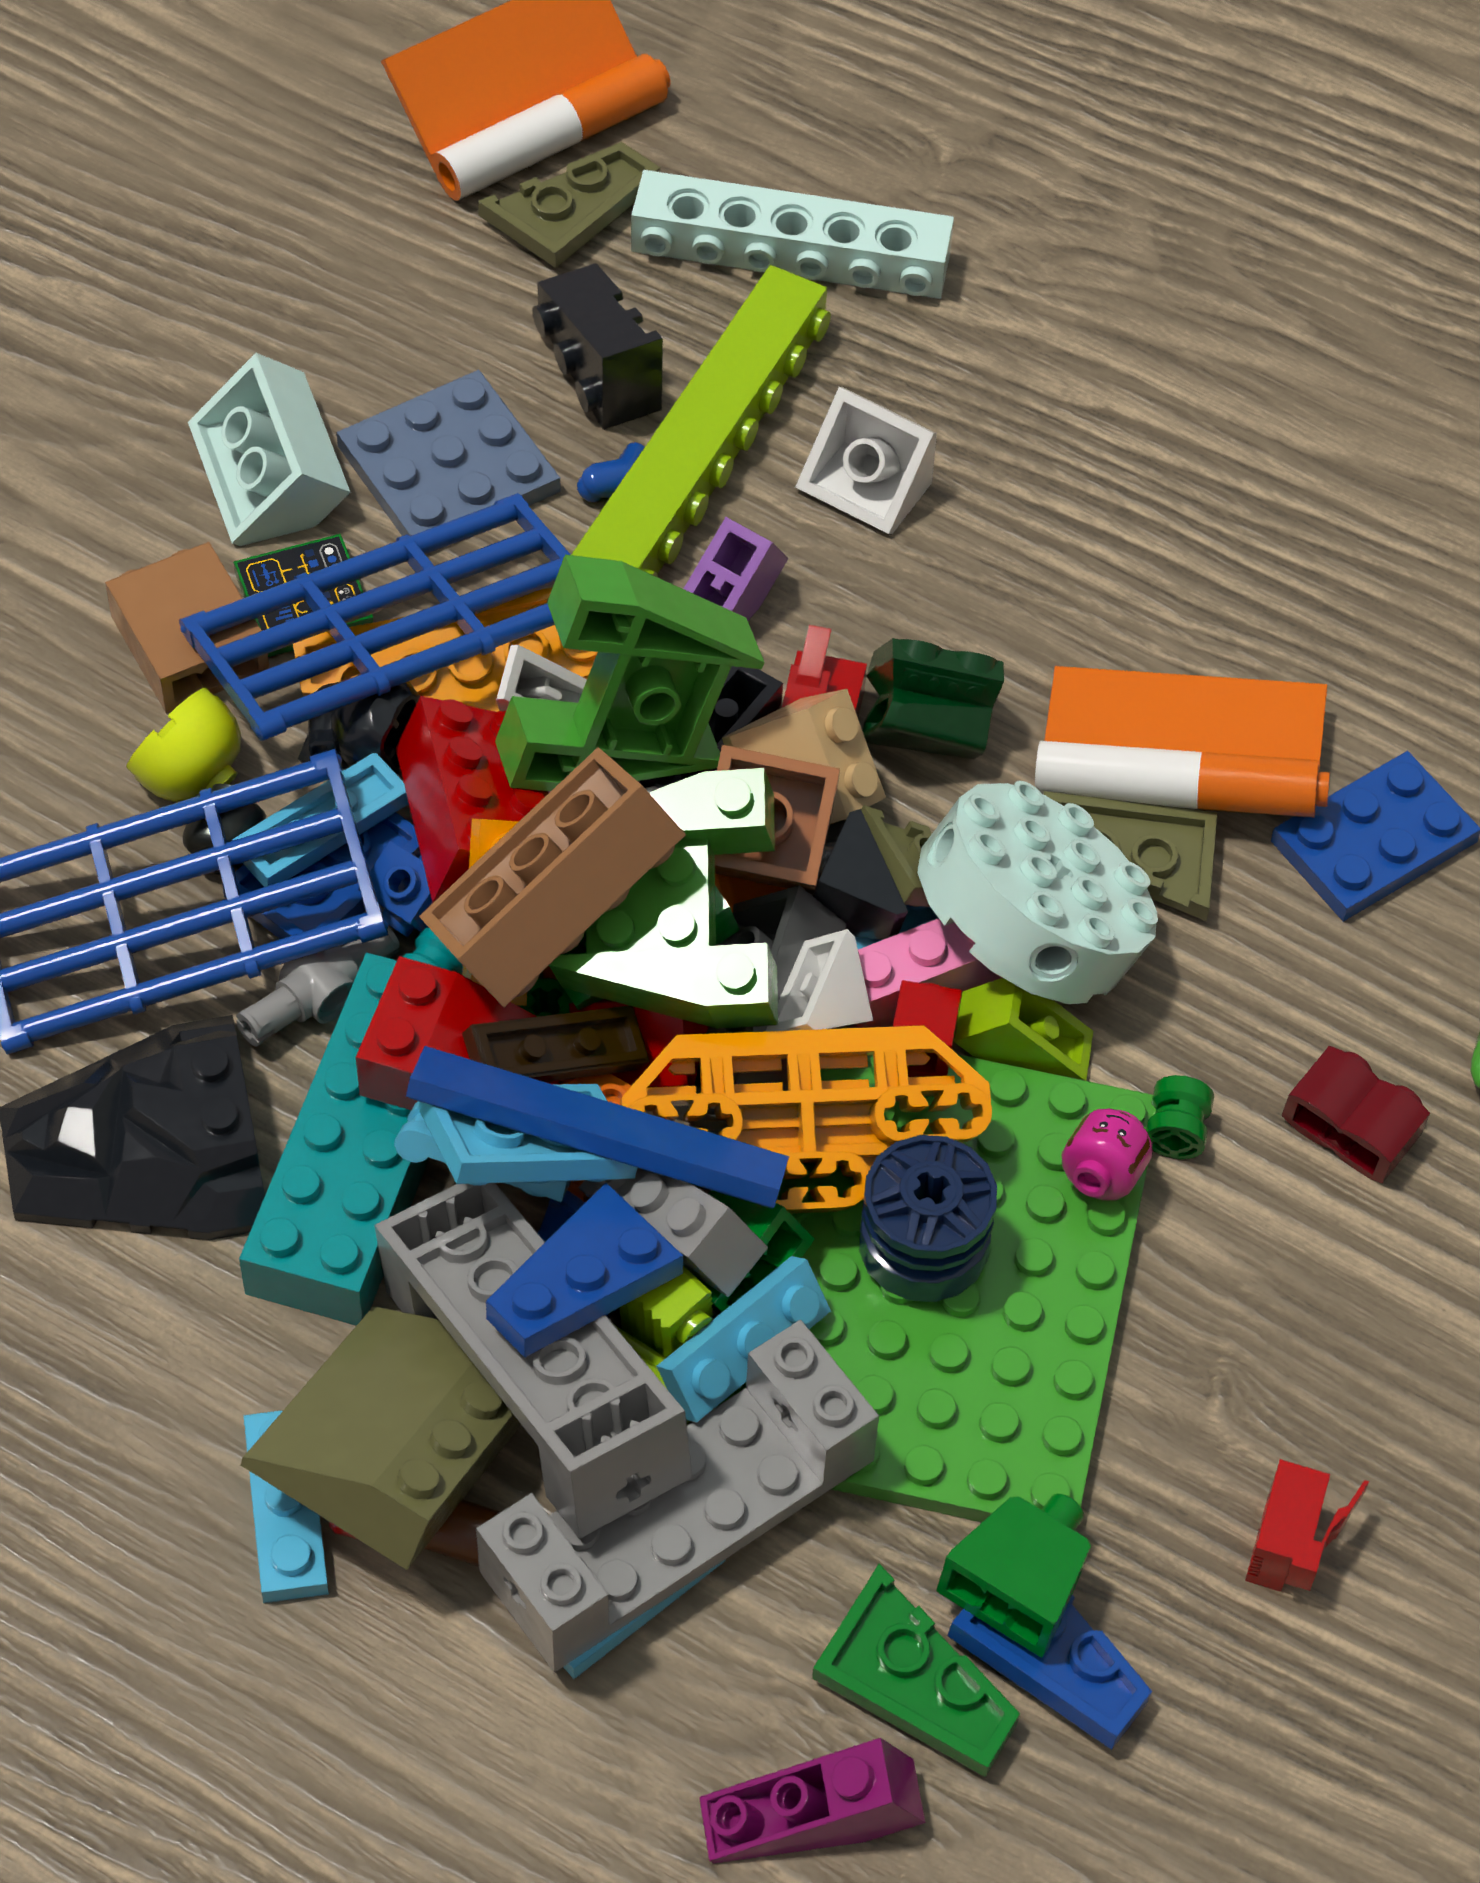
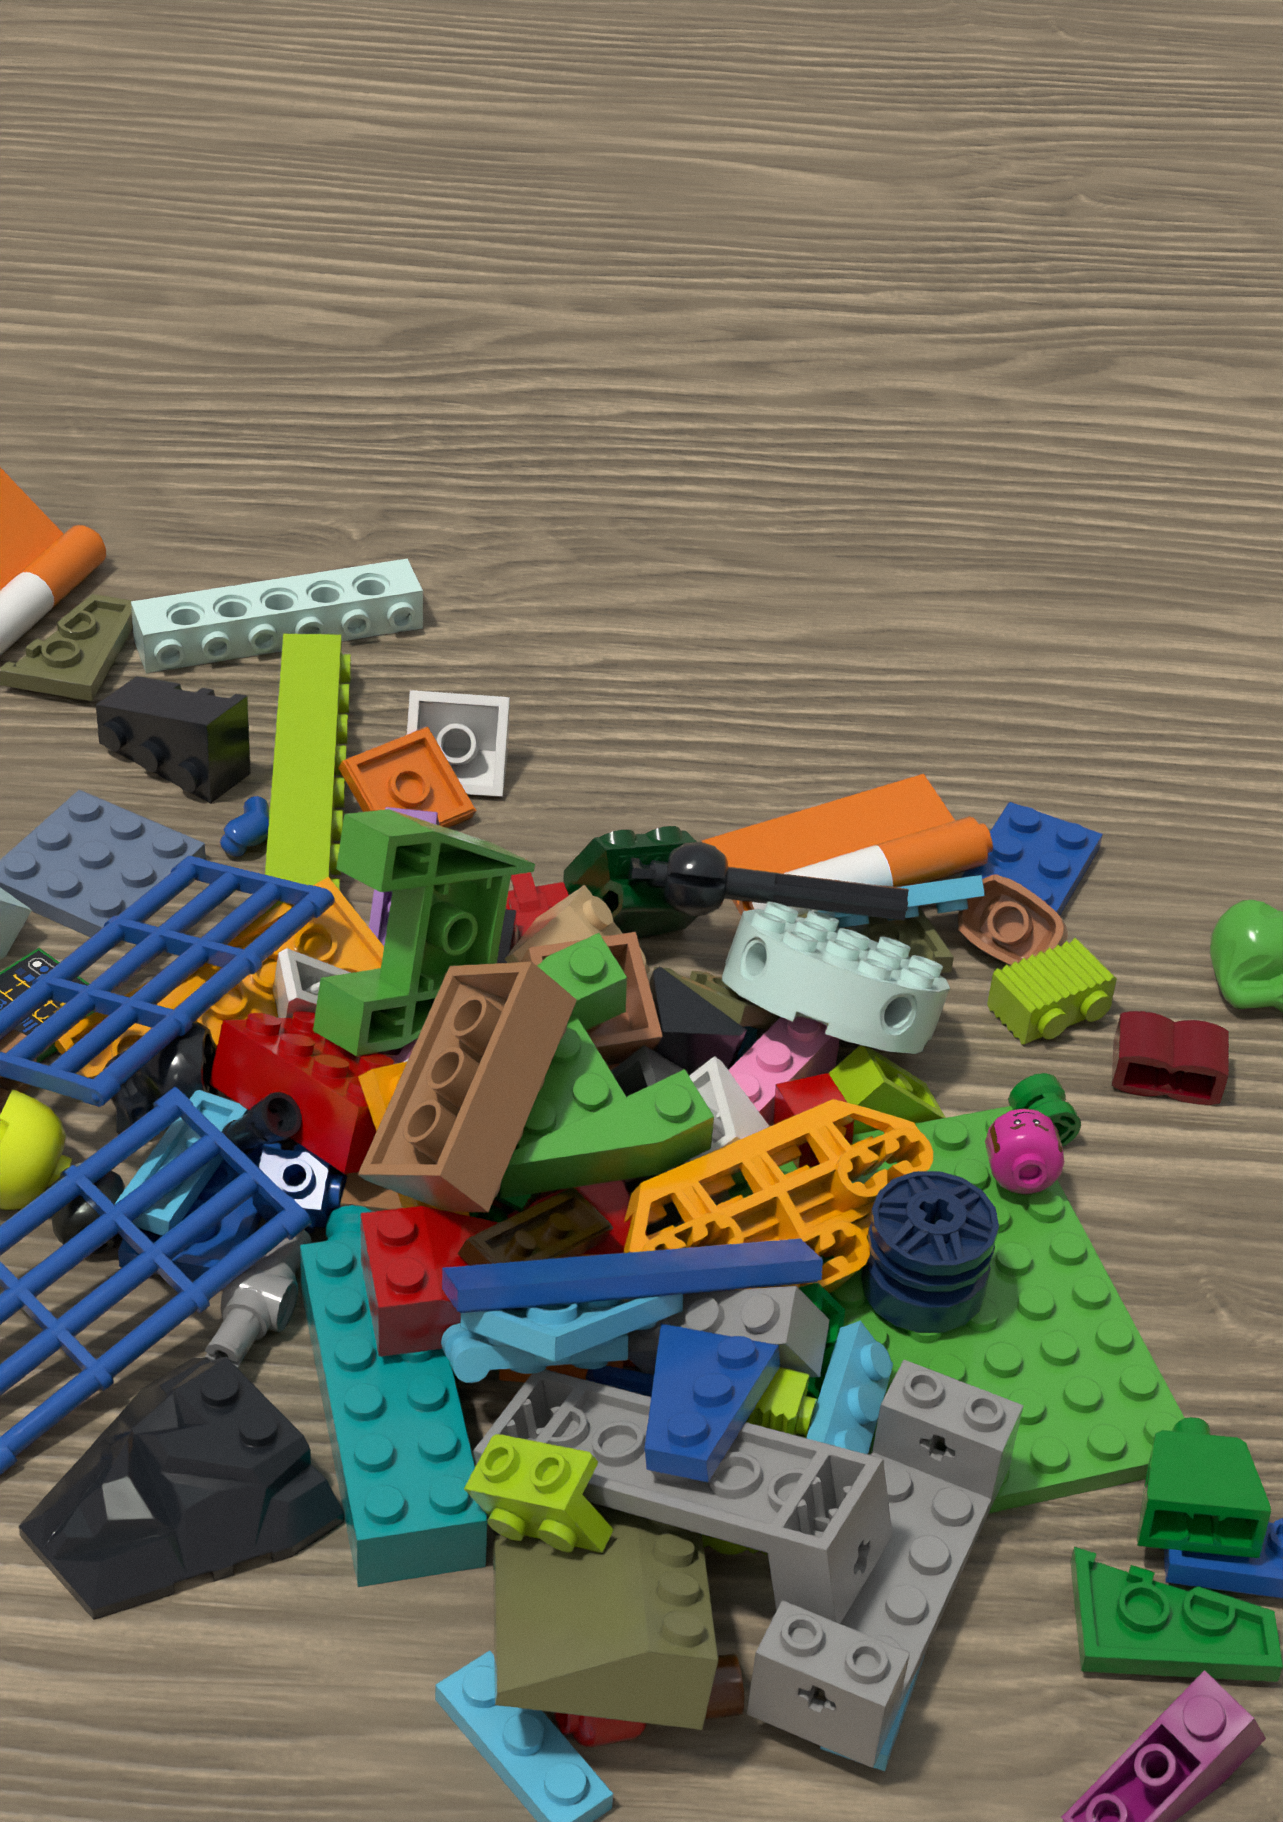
camera: 30 degrees left, 15 degrees down
none -> black pin [222,1092,302,1156]
none -> orange tile [338,727,476,828]
none -> lime bracket [464,1434,614,1553]
none -> black piece [628,842,909,921]
none -> medium azure plate [818,875,985,928]
none -> nougat piece [958,874,1068,965]
none -> lime brick [987,938,1117,1044]

